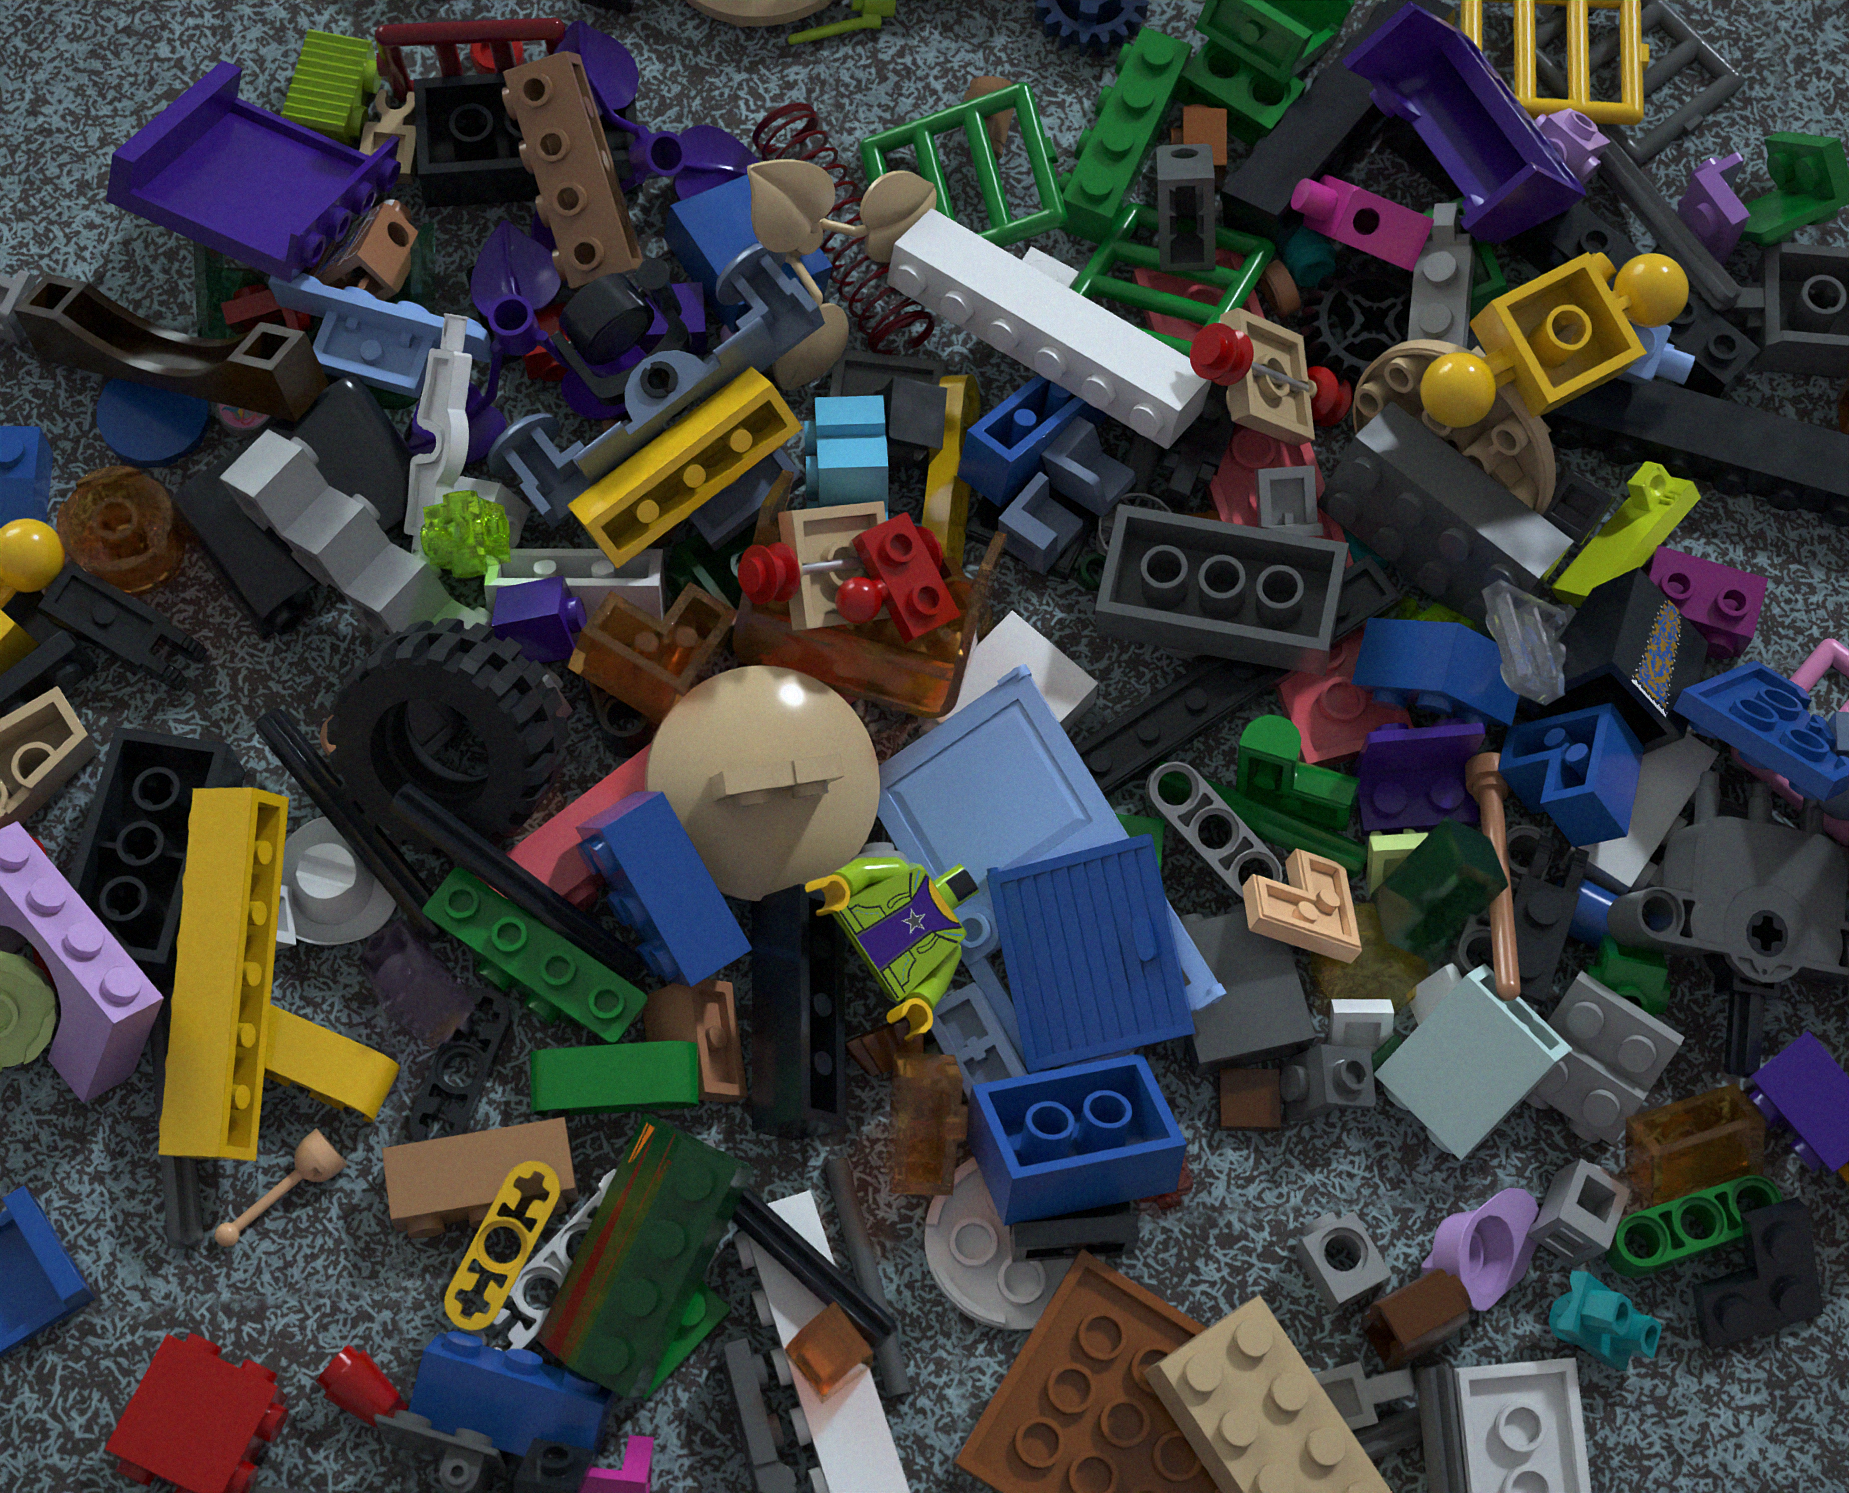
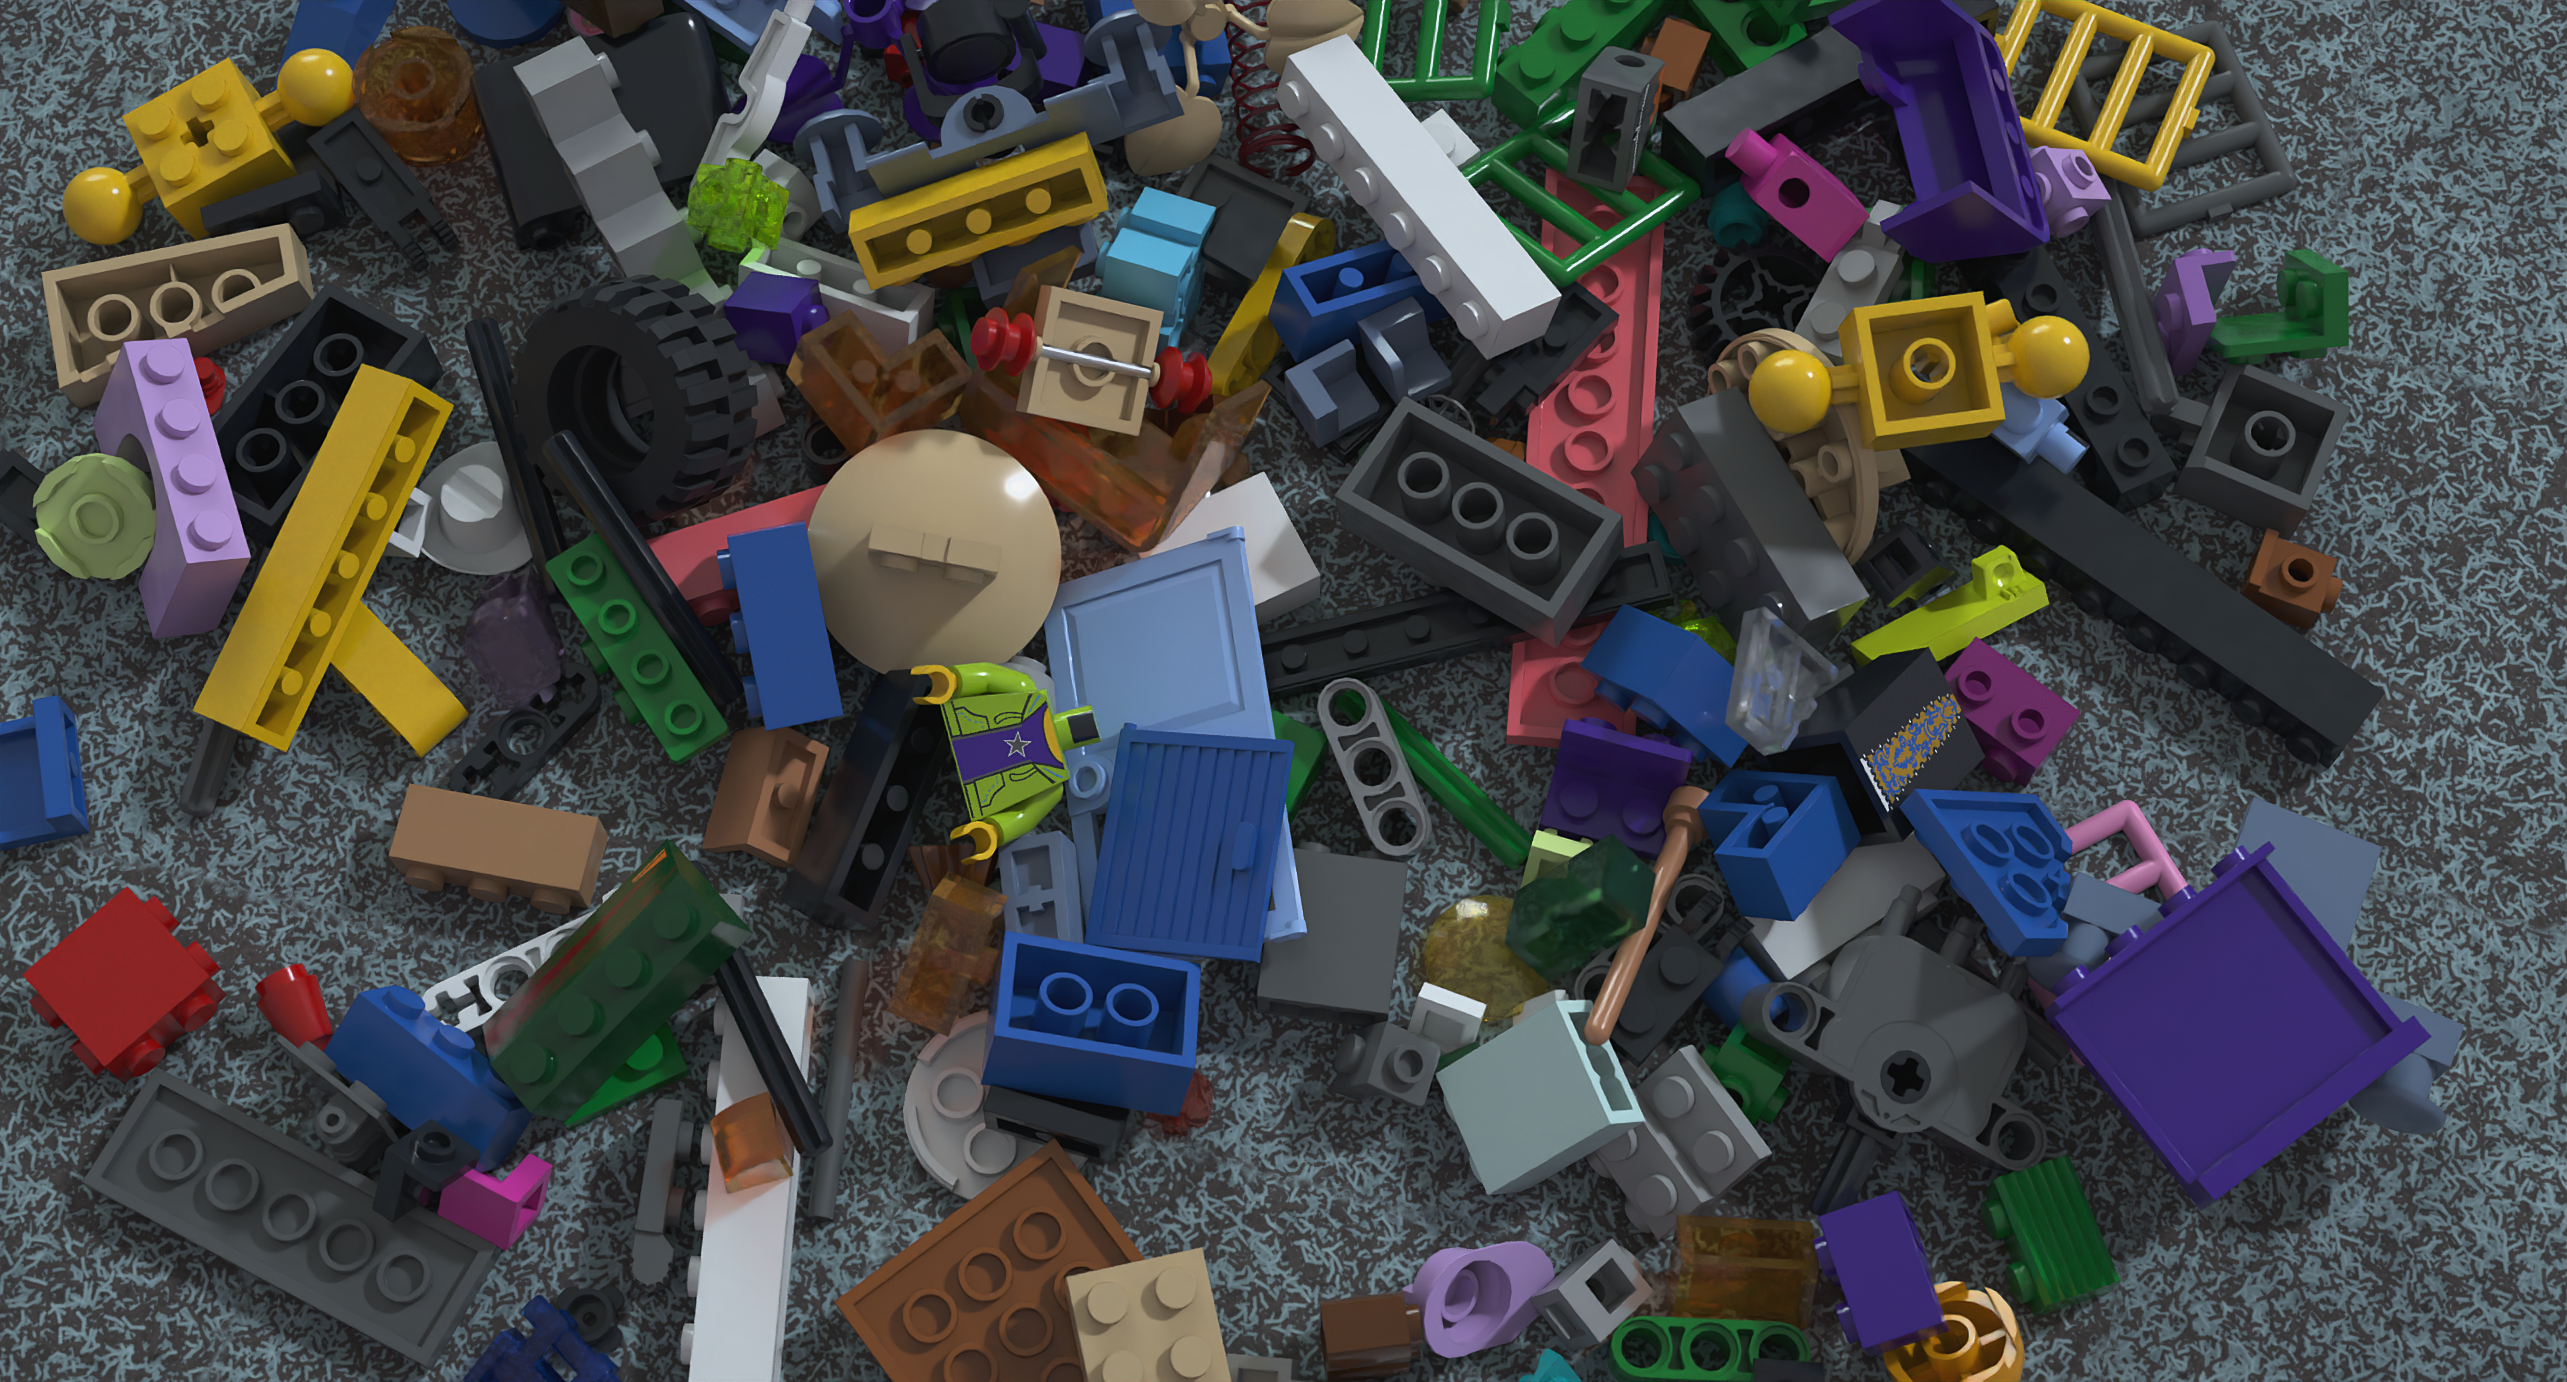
camera: 25 degrees right, 0 degrees up
light nougat hinge [215,1128,348,1247] -> none
yellow beam [444,1161,561,1330] -> none
green beam [530,1041,699,1116] -> none
red plate [835,512,961,644] -> none
plate [1190,307,1353,447] -> none
reddish brown tile [1218,1068,1281,1132] -> none
green brick [1236,715,1361,832] -> none
light nougat tile [1242,849,1362,964] -> none
light grey bracket [1255,465,1324,536] -> none
nougat tile [1258,260,1301,318] -> none
light grey brick [1295,1211,1392,1315] -> none

